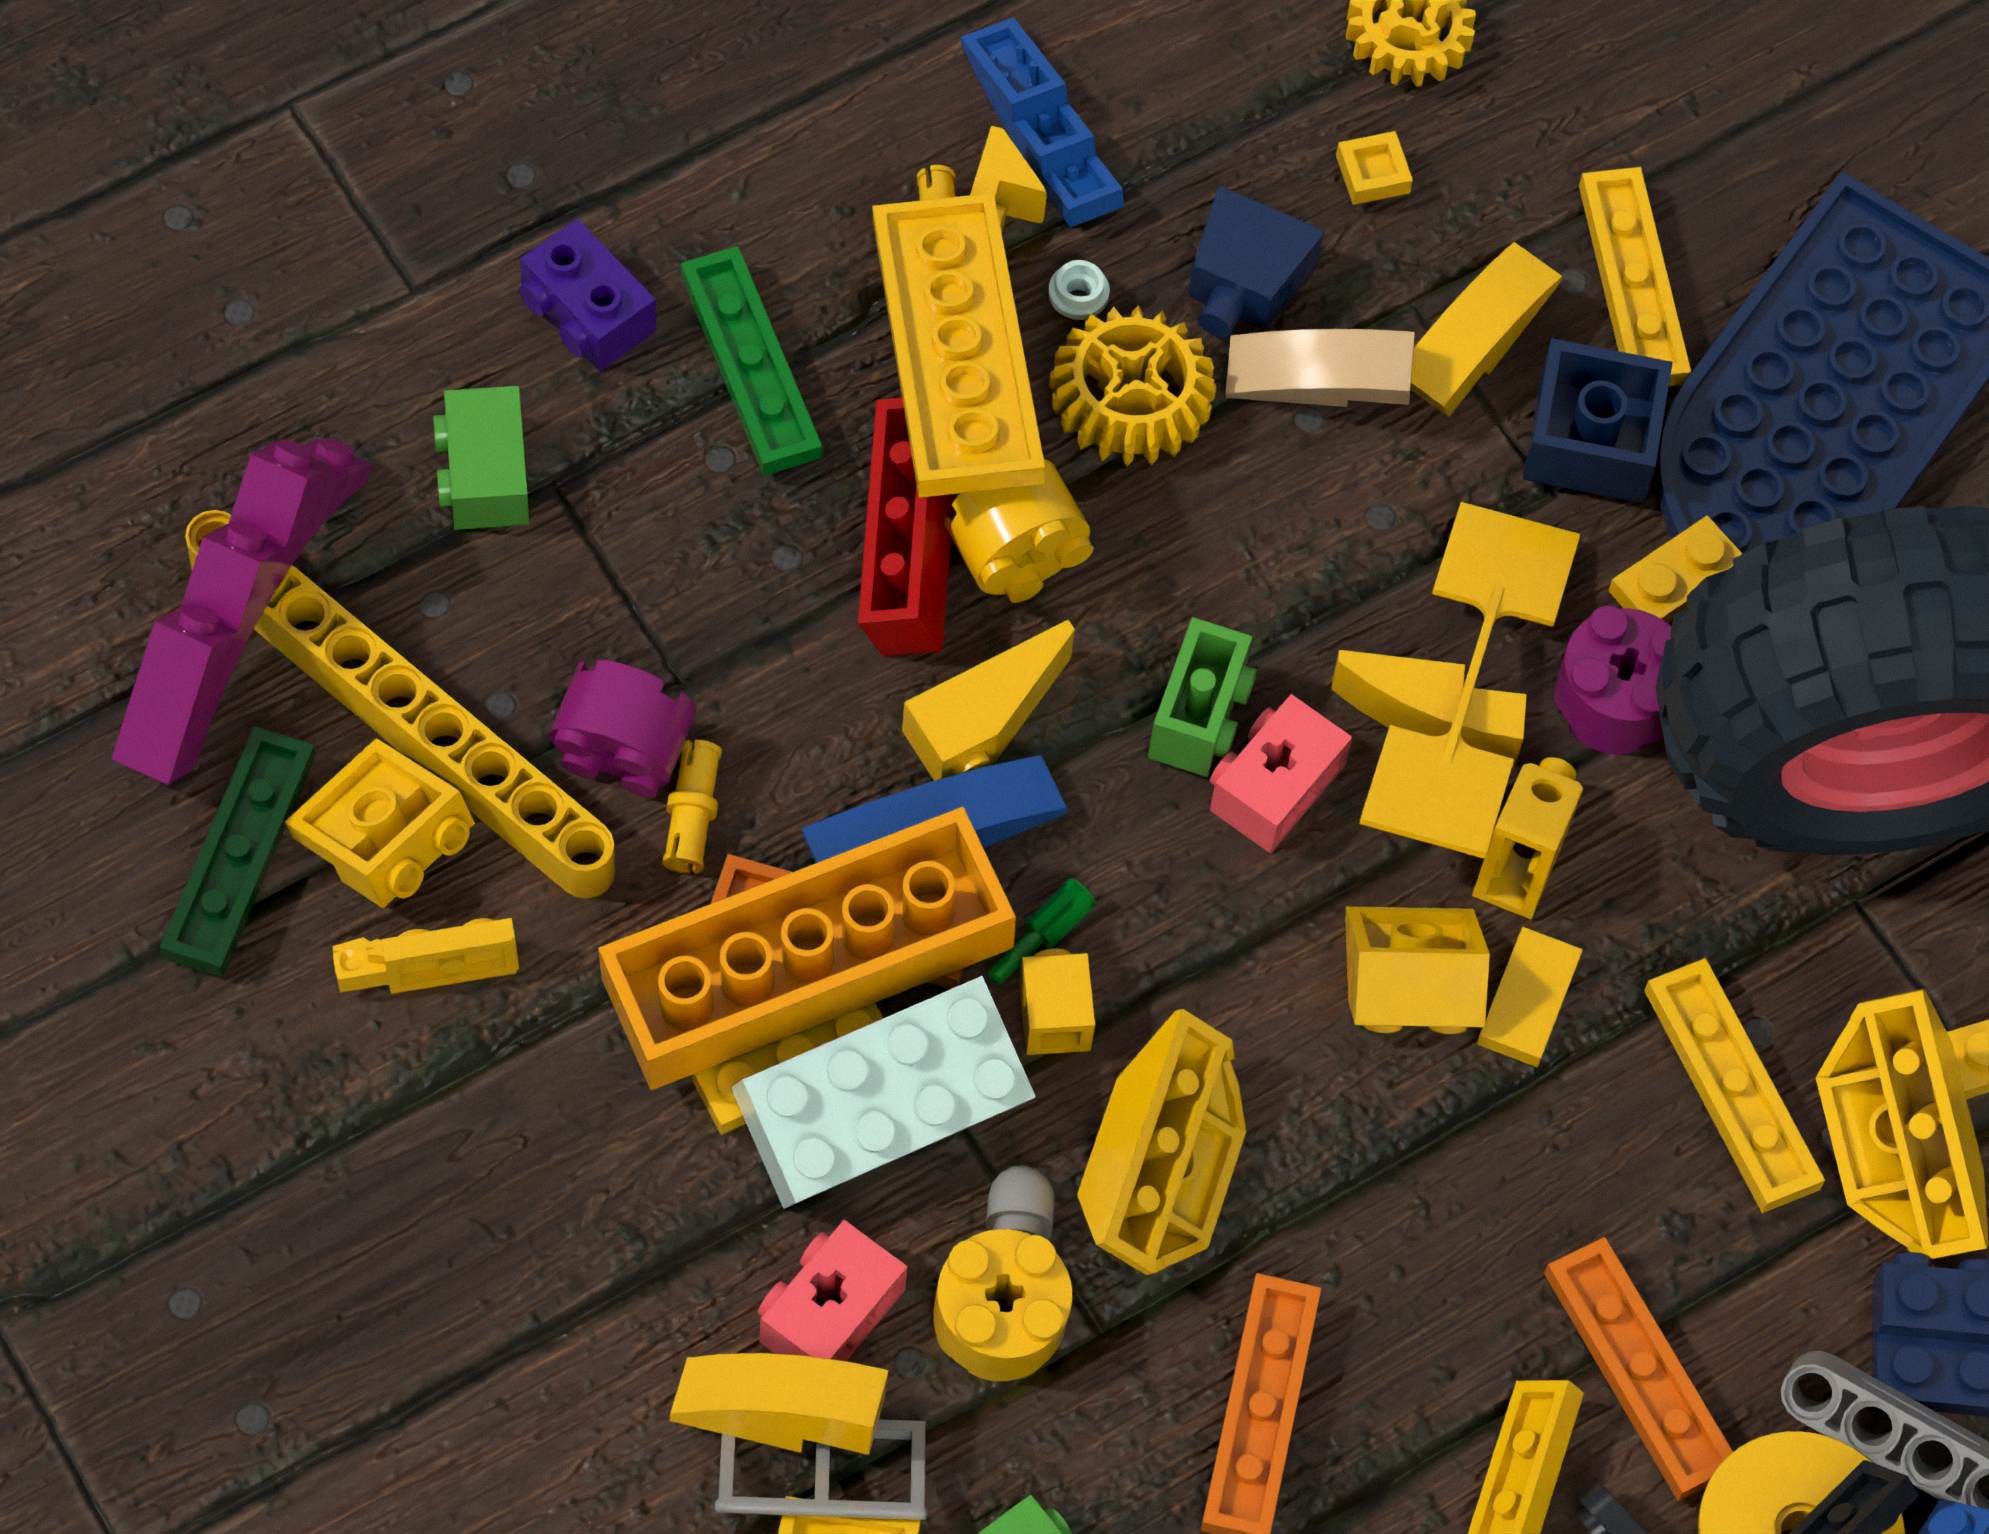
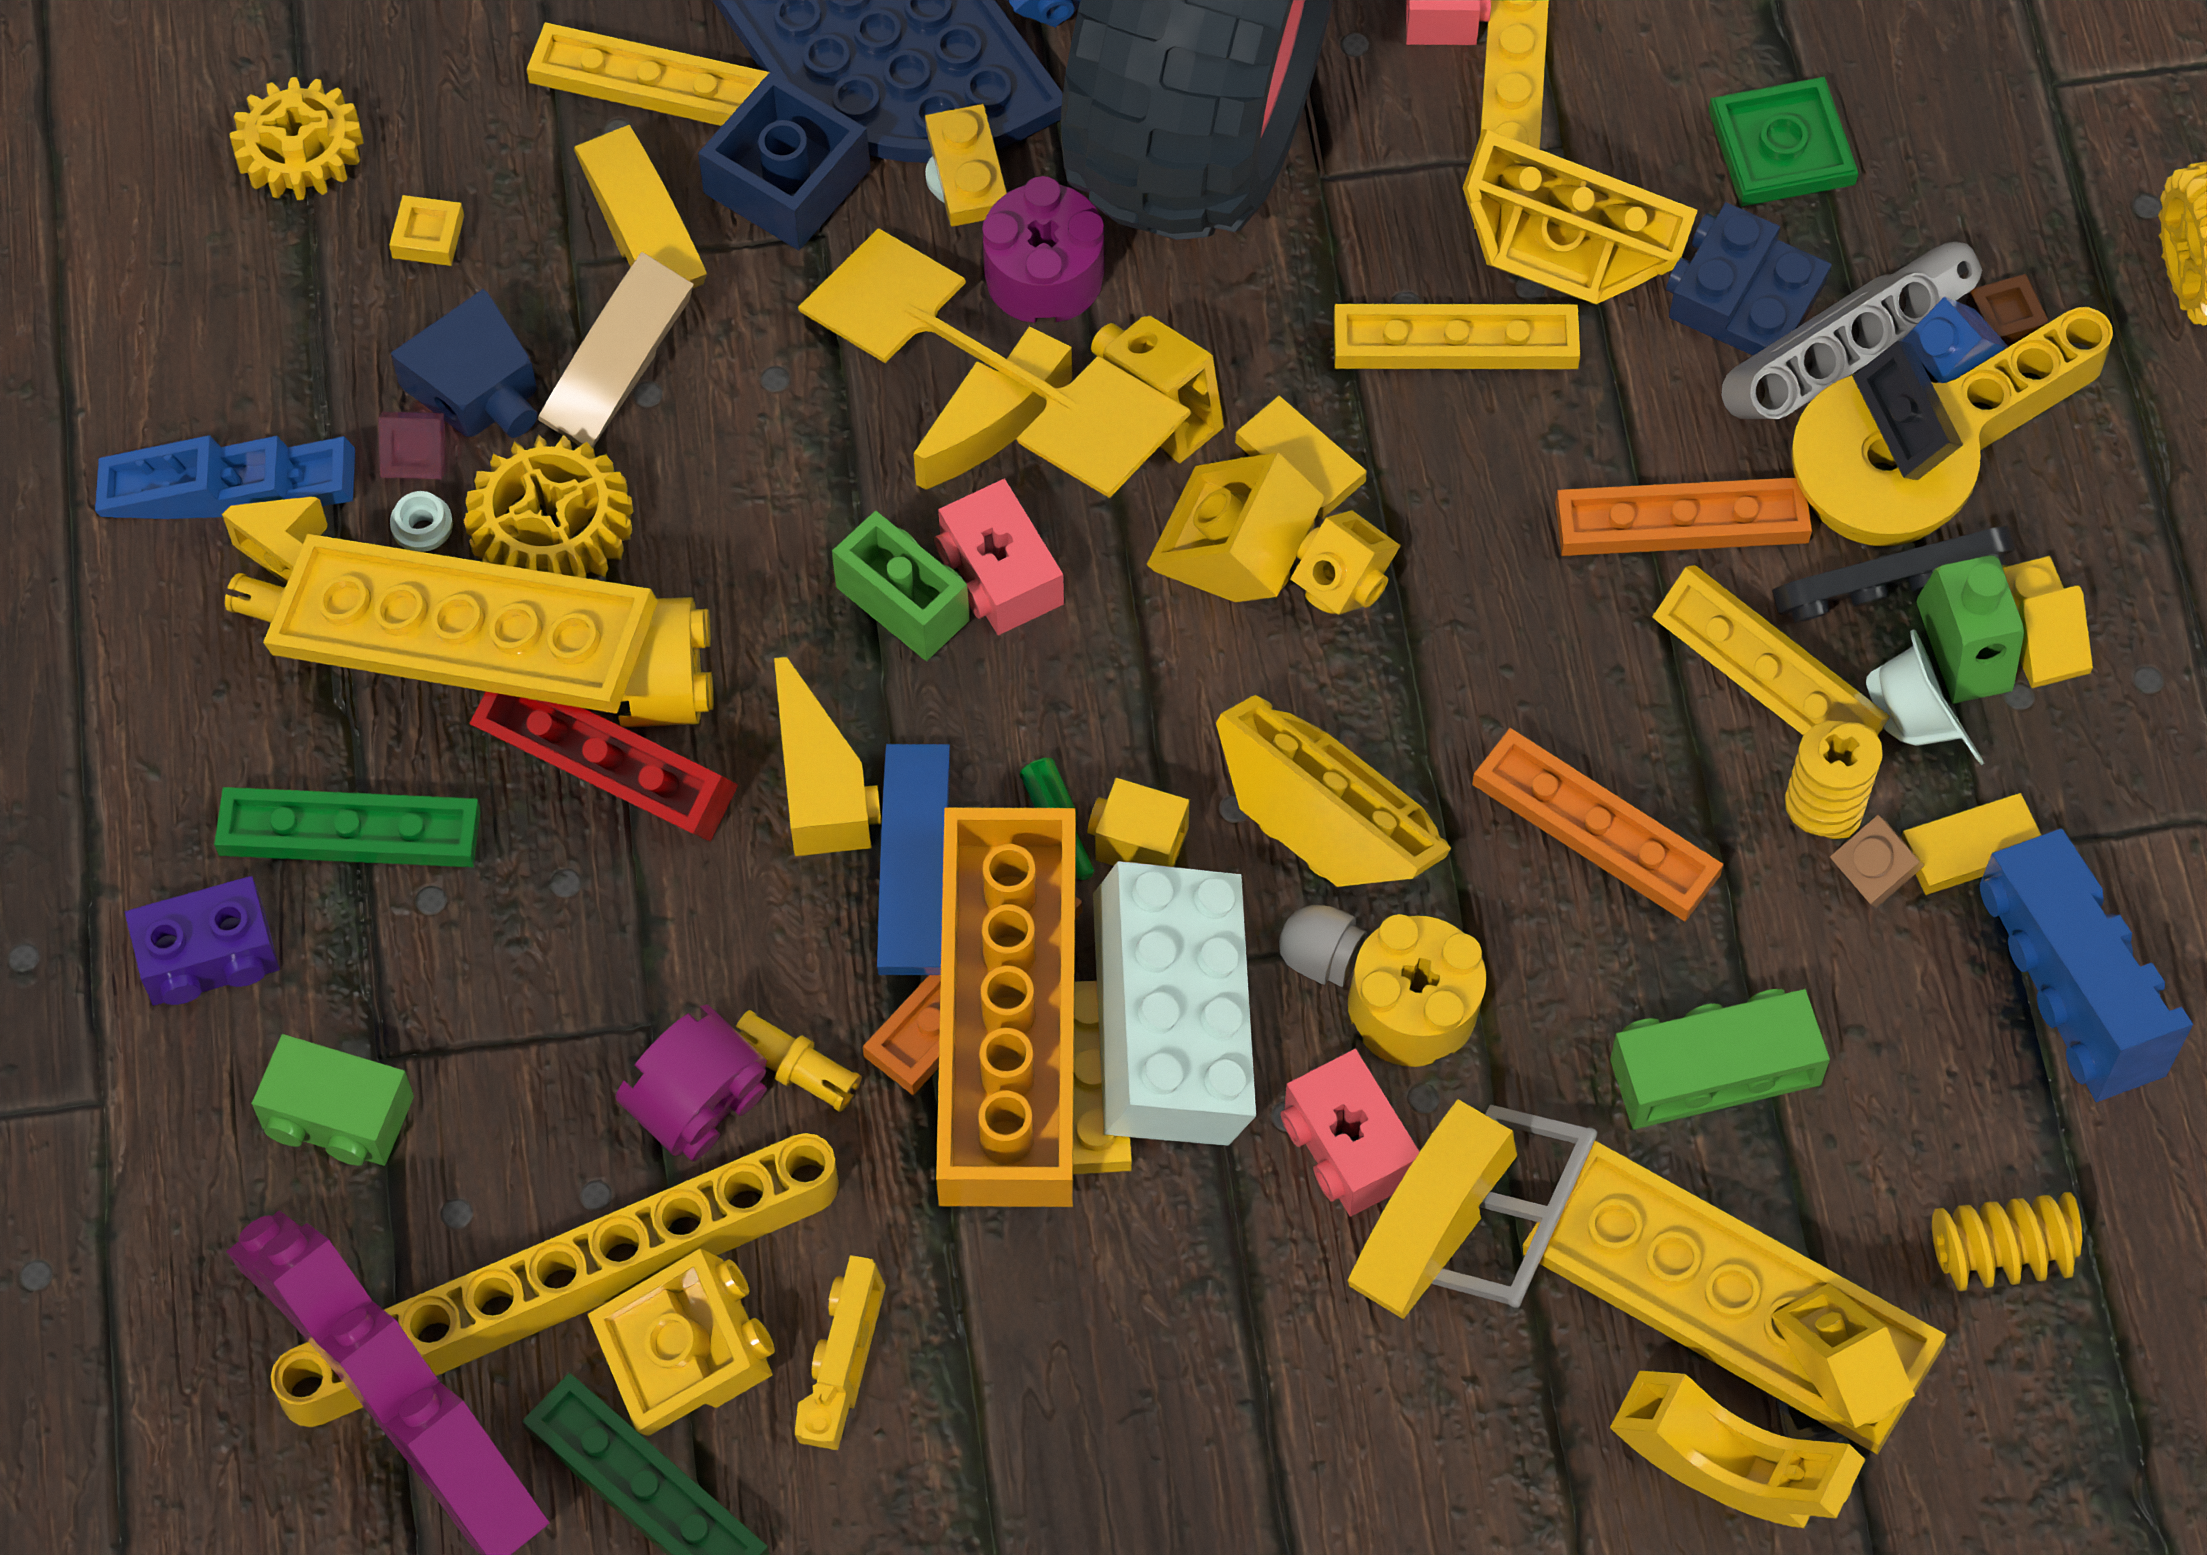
camera: 60 degrees left, 0 degrees up
none -> clear pink plate [378,412,445,479]
none -> yellow brick [1290,510,1401,615]

